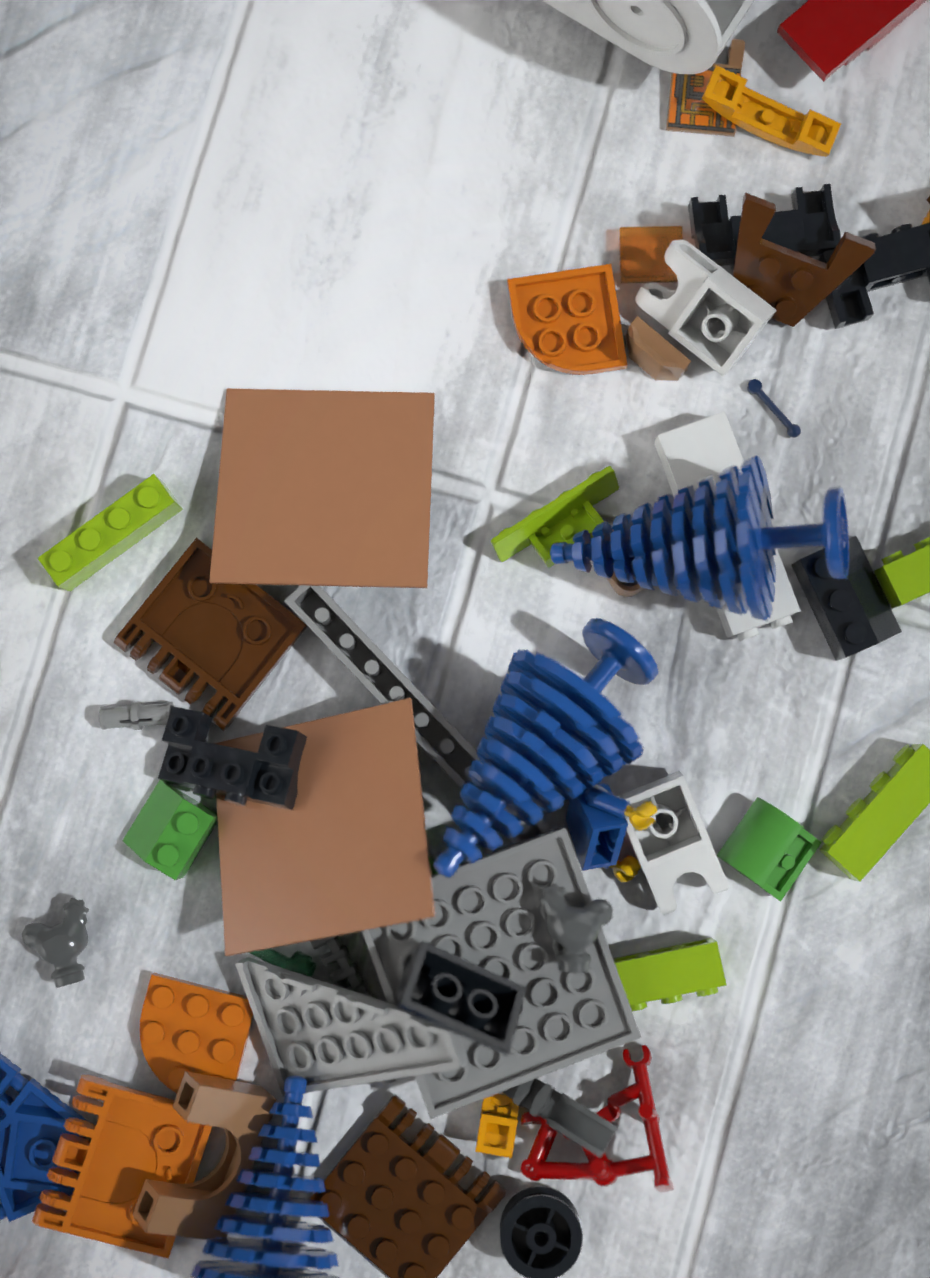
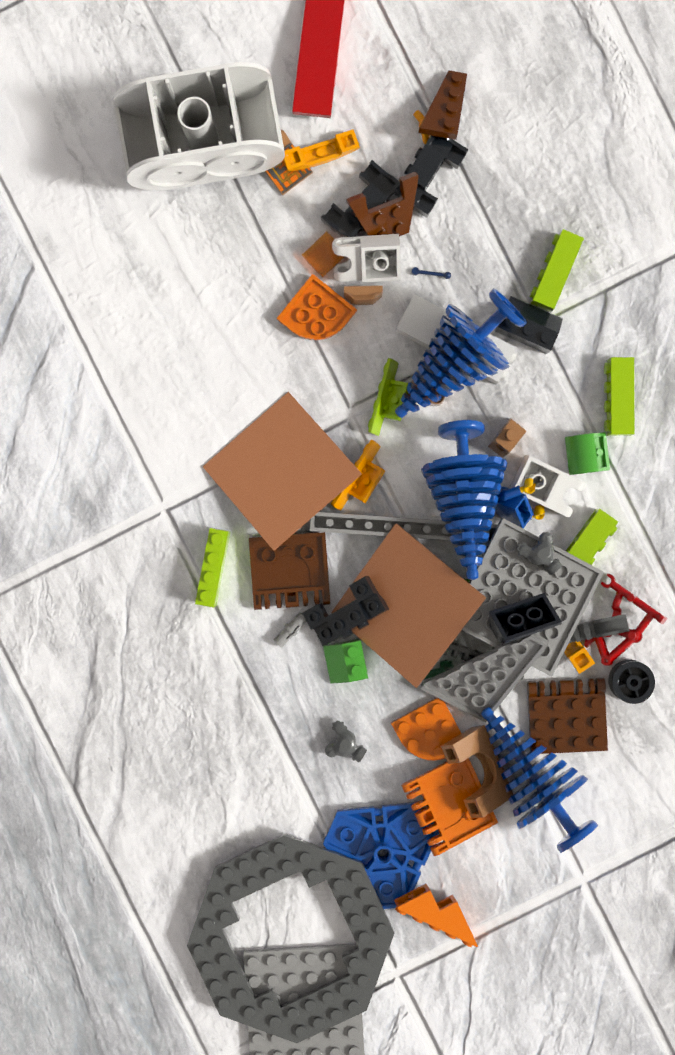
camera: 50 degrees left, 5 degrees up
none -> light orange bracket [331,440,386,511]
none -> medium nougat torso [488,418,526,458]

